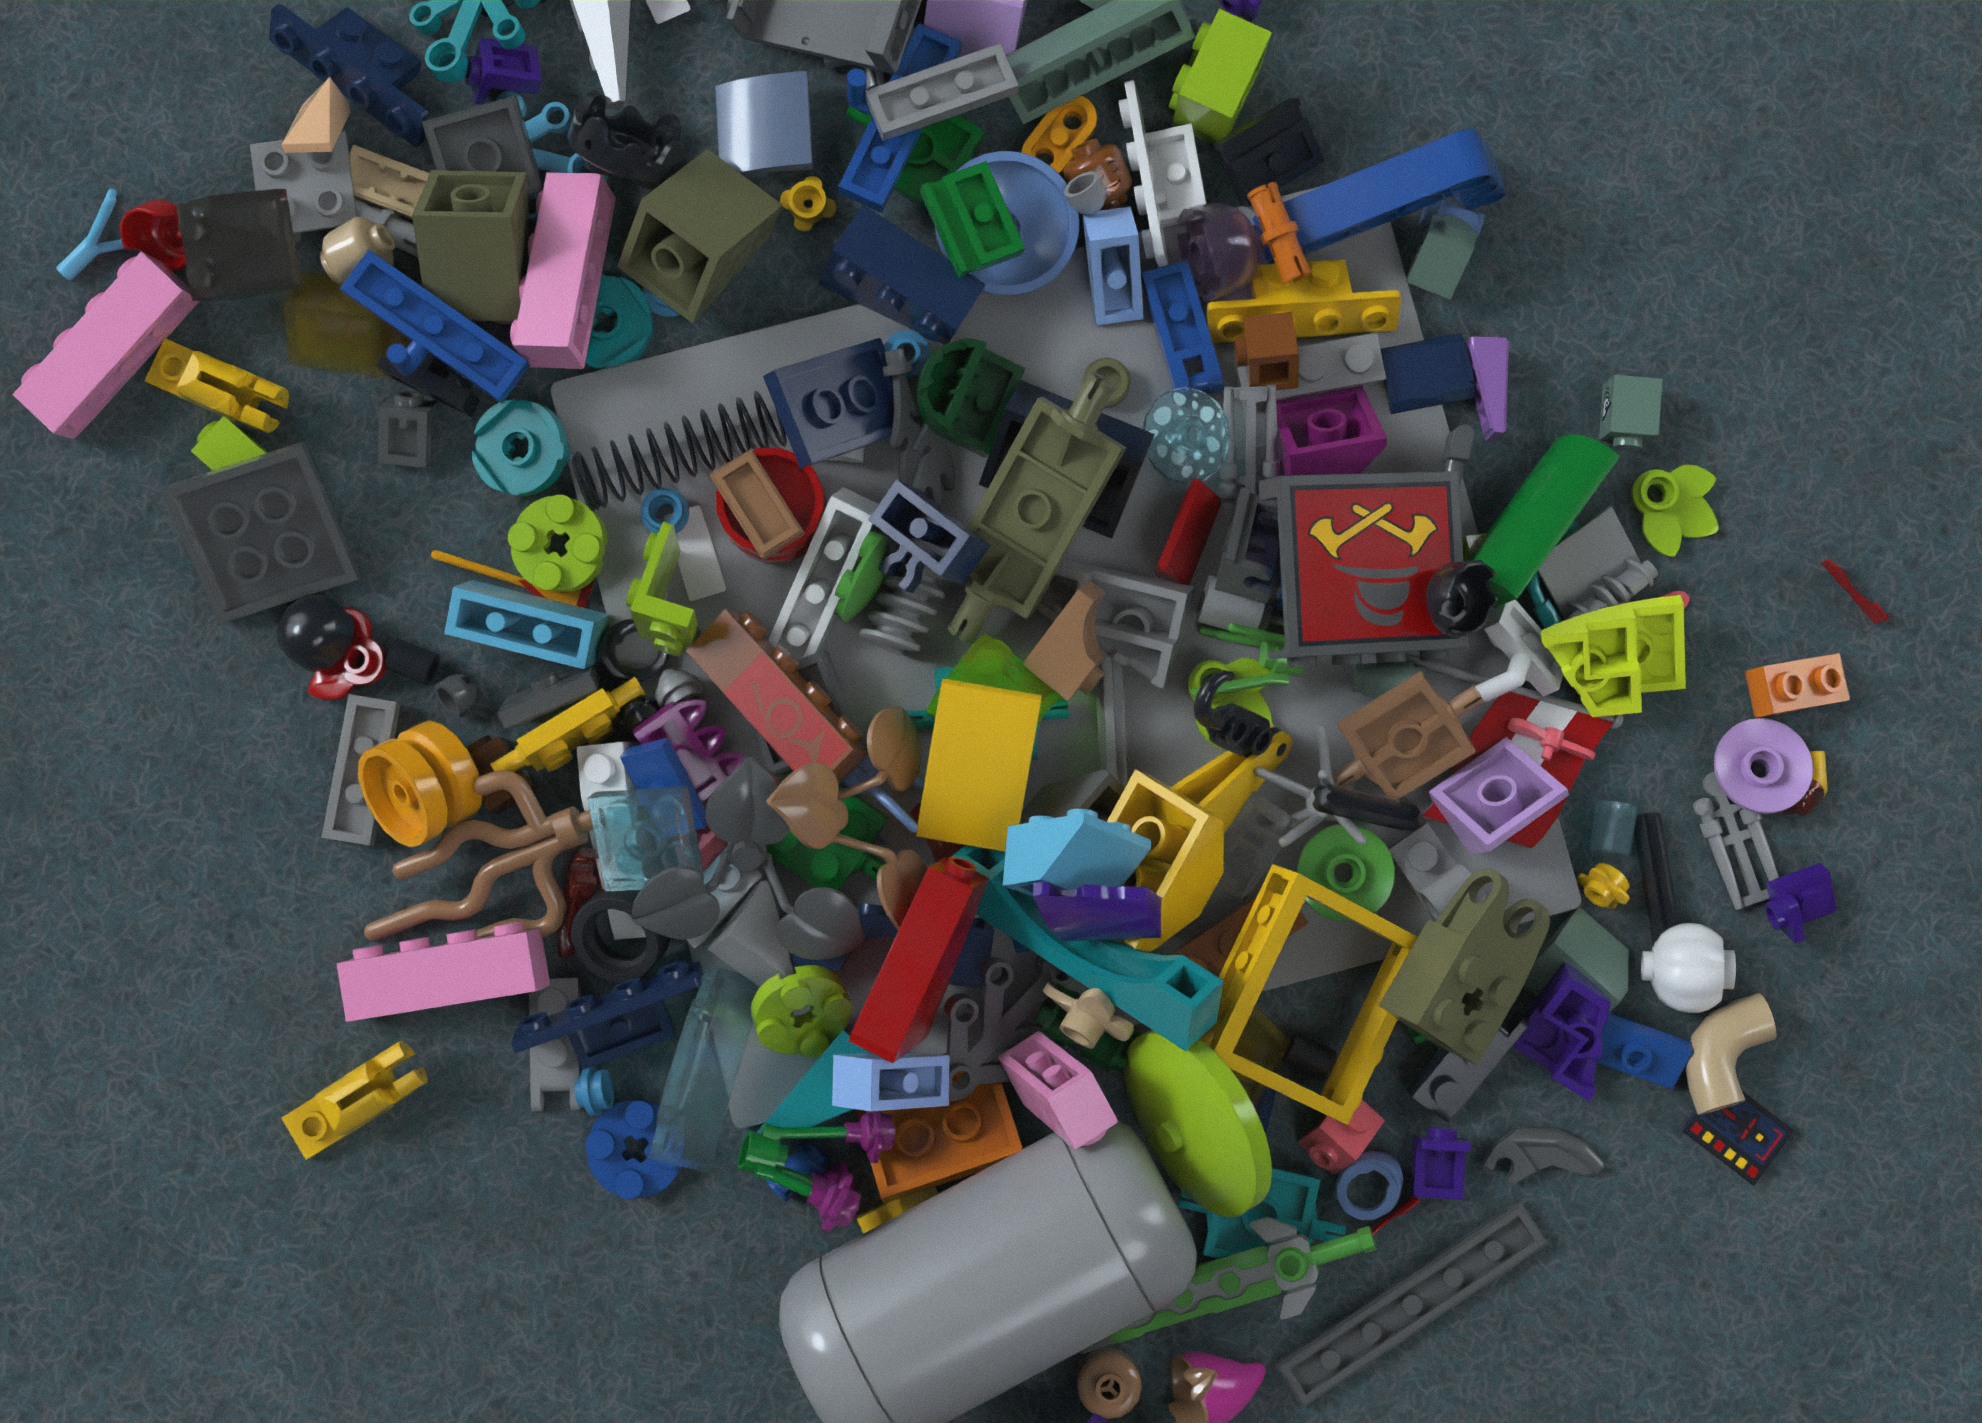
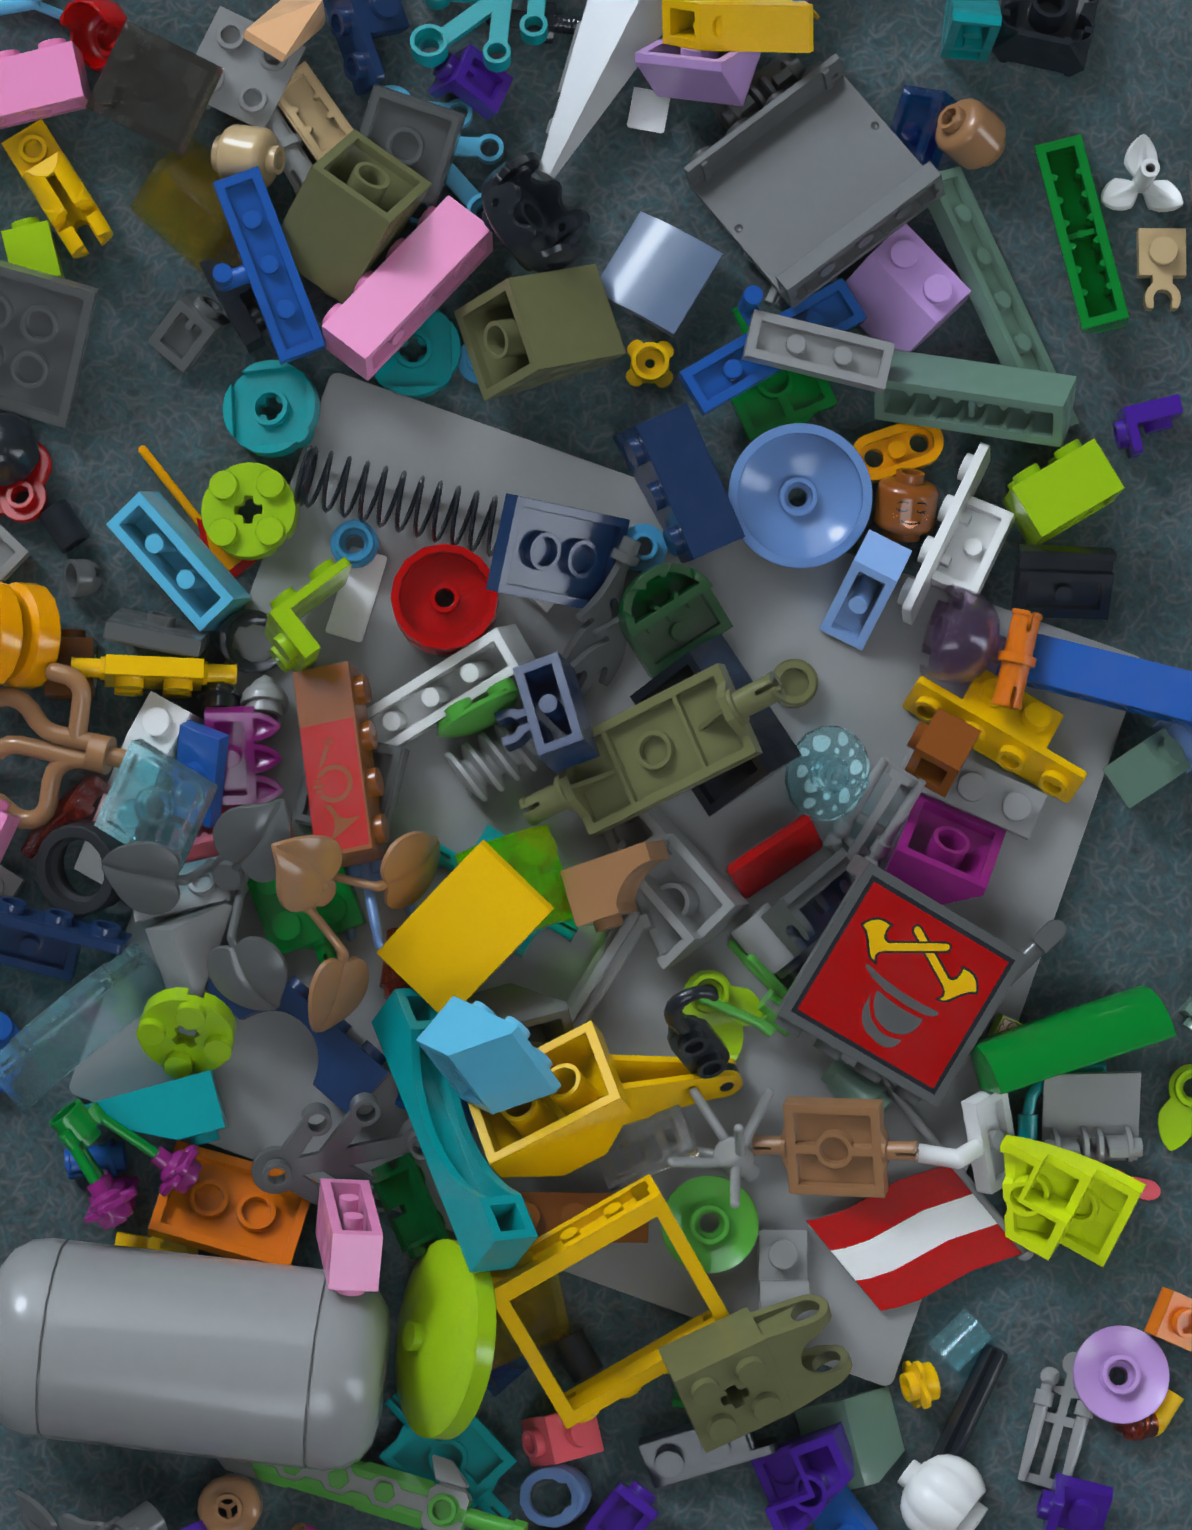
camera: 30 degrees right, 0 degrees up
medium nougat tile [709,449,805,561] -> none
light blue slope [832,1053,950,1111] -> none
red slope [848,856,989,1063] -> none
green plate [920,161,1025,279] -> none
dark purple slope [1033,882,1161,941] -> none
tan animal [1043,982,1134,1049] -> none
light grey hinge [1064,171,1106,215] -> none
blue plate [1141,260,1224,401] -> none
black axle [1312,785,1420,831] -> none
dark blue piece [1380,333,1475,414] -> none
black hair [1425,560,1498,637] -> none
lavender slope [1429,737,1569,855] -> none
medium lavender slope [1465,336,1509,442] -> none
coral piece [1508,718,1596,761] -> none

